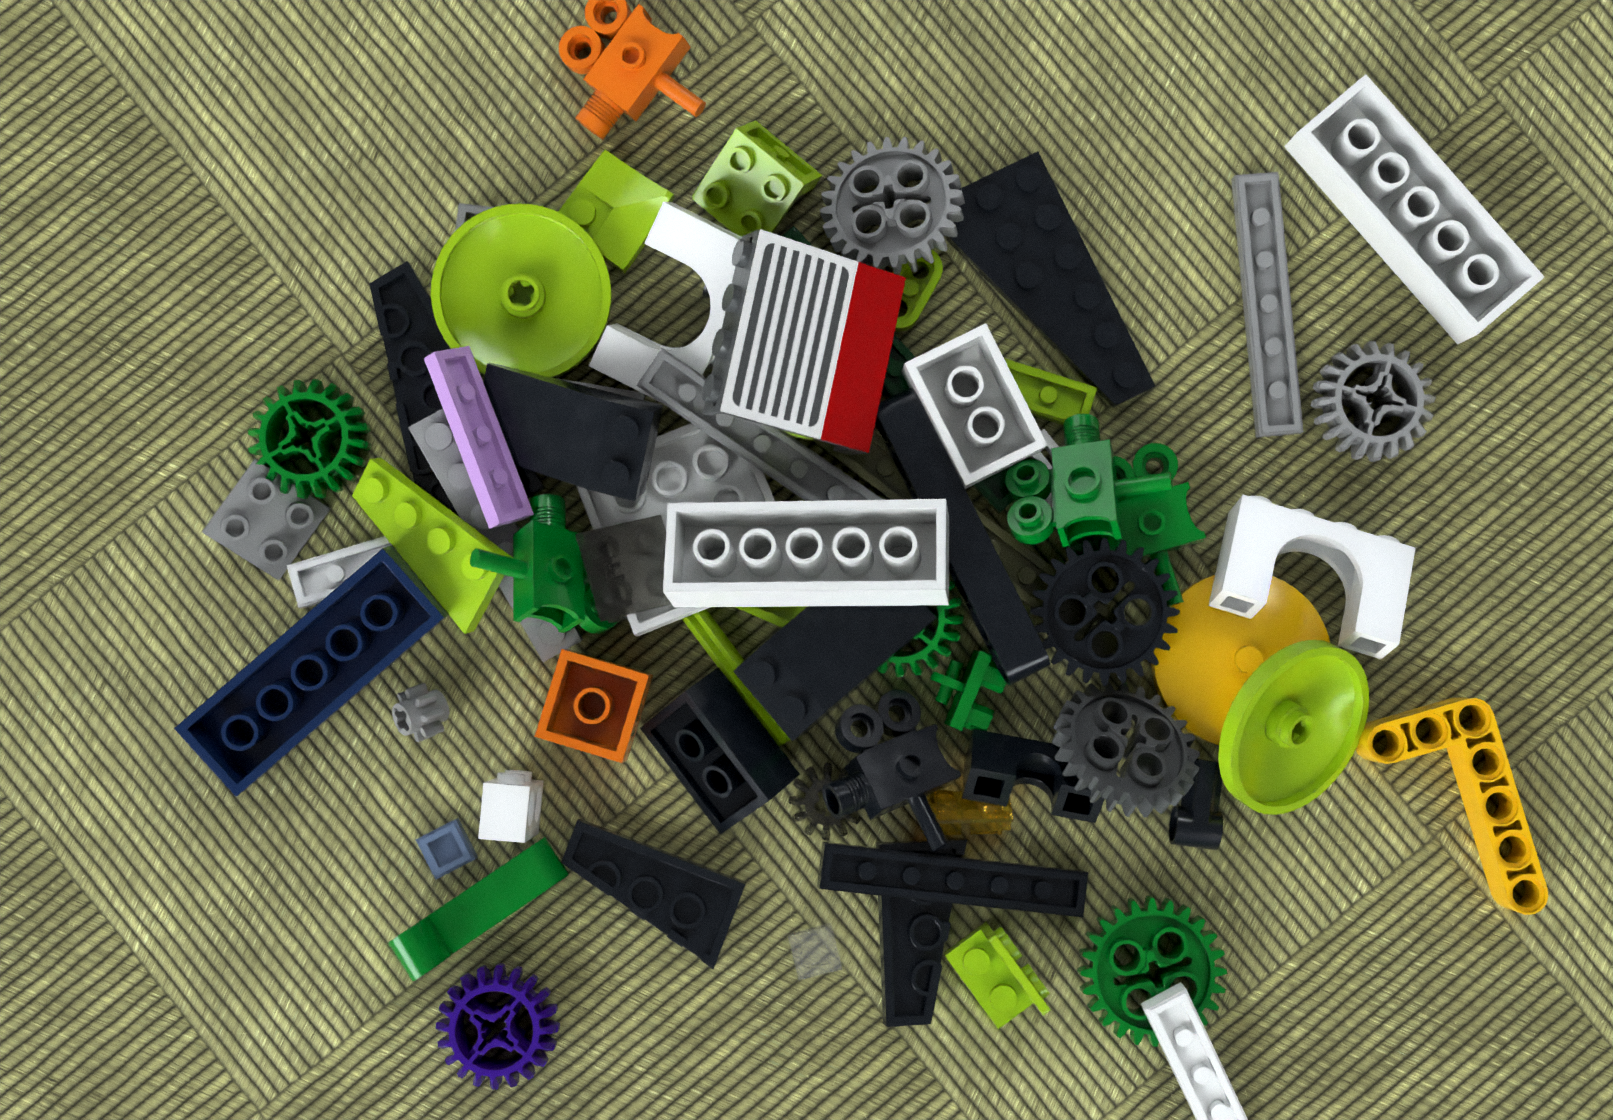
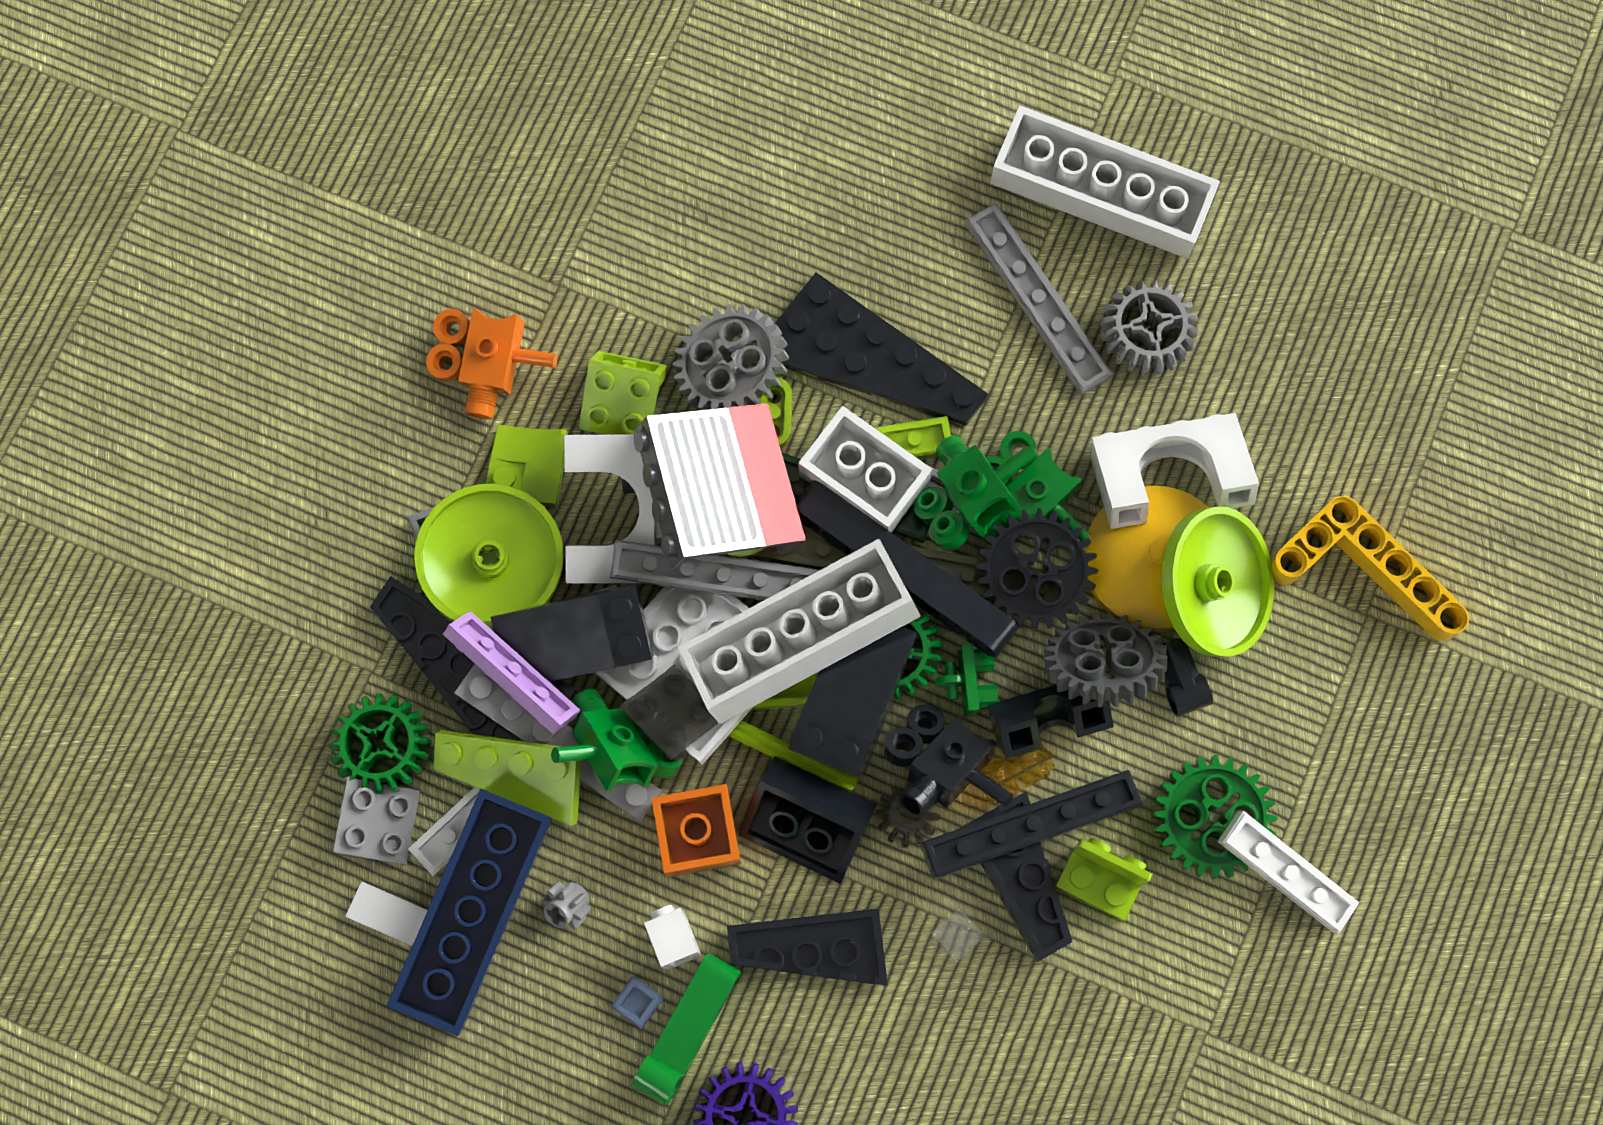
camera: 25 degrees left, 10 degrees down
none -> white tile [345,881,428,946]

